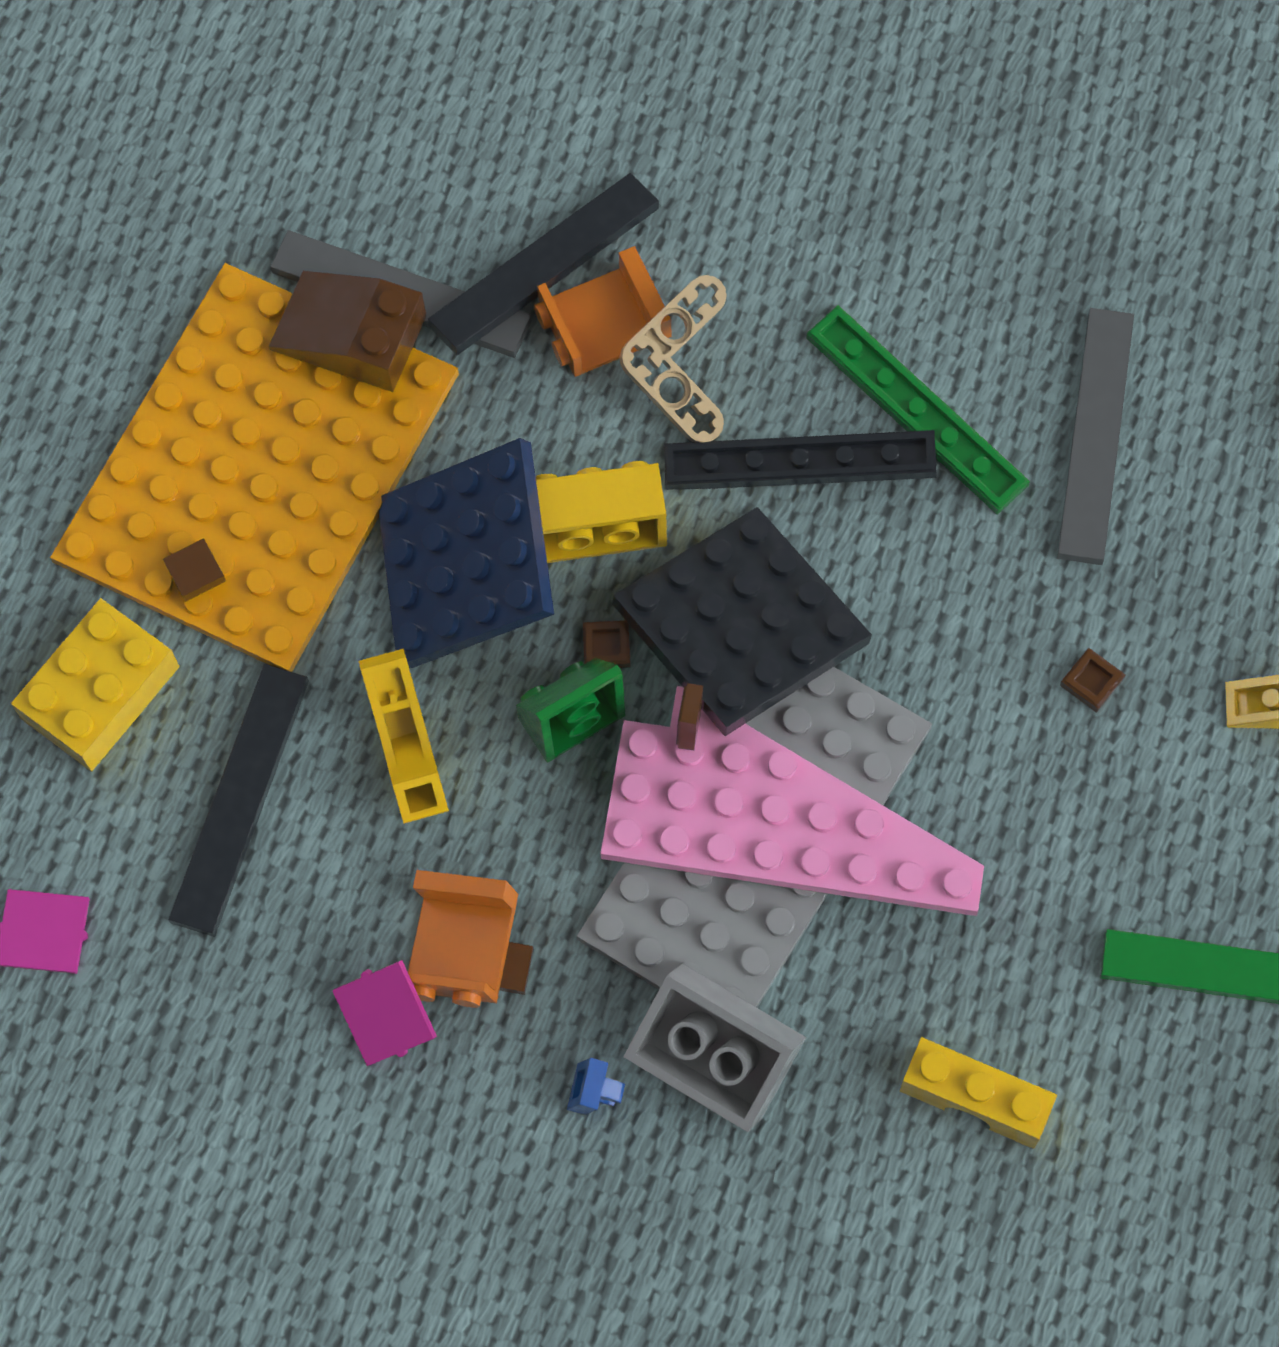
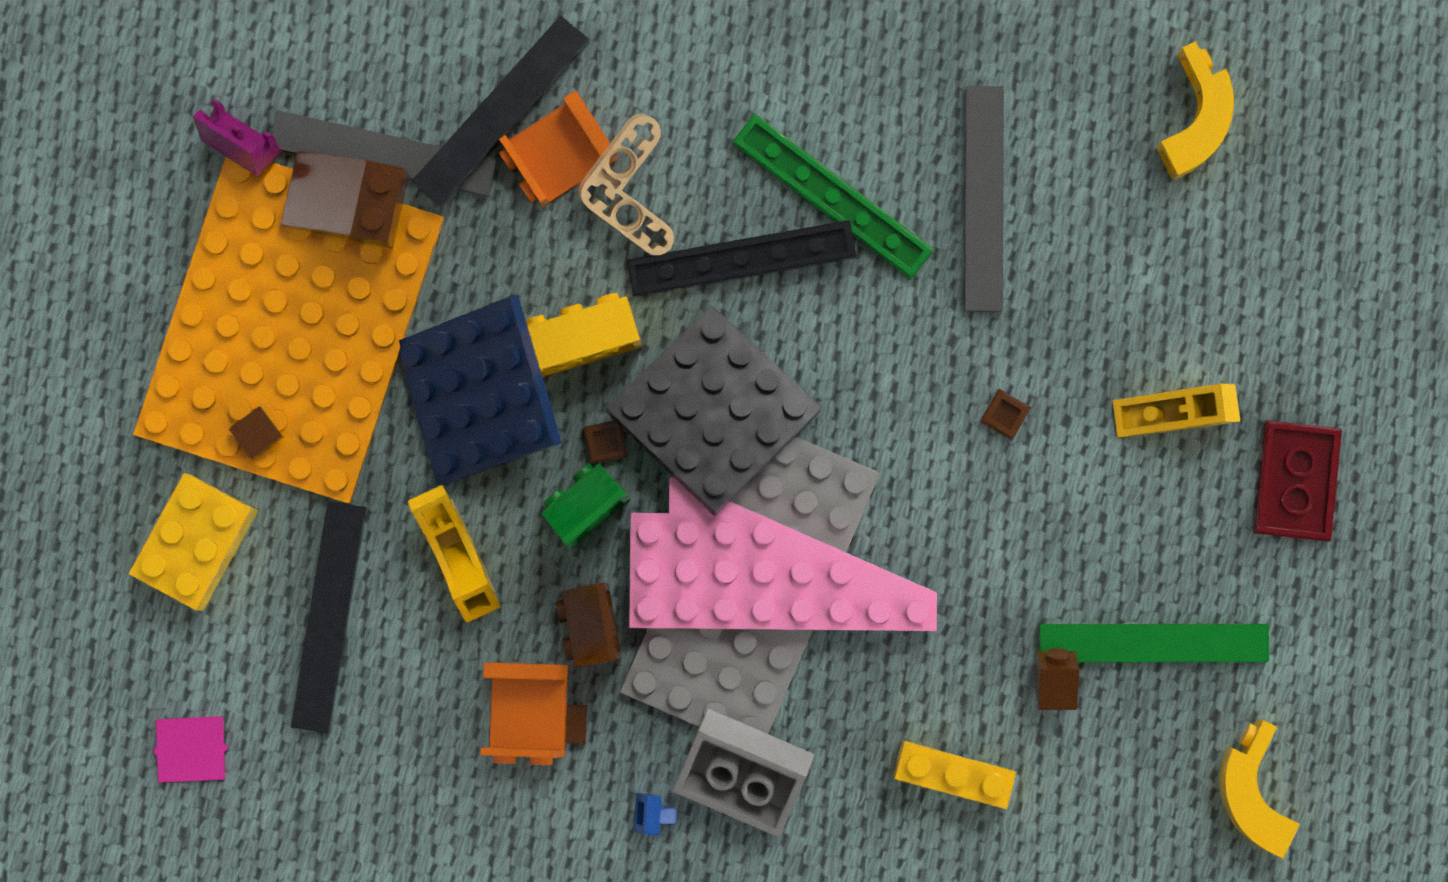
camera: 10 degrees left, 15 degrees up
dark pink piece [332,960,437,1066] -> none
reddish brown tile [676,683,703,751] -> none
none -> magenta hinge [193,99,282,177]
none -> reddish brown slope [557,582,622,667]
none -> reddish brown brick [1035,648,1079,710]

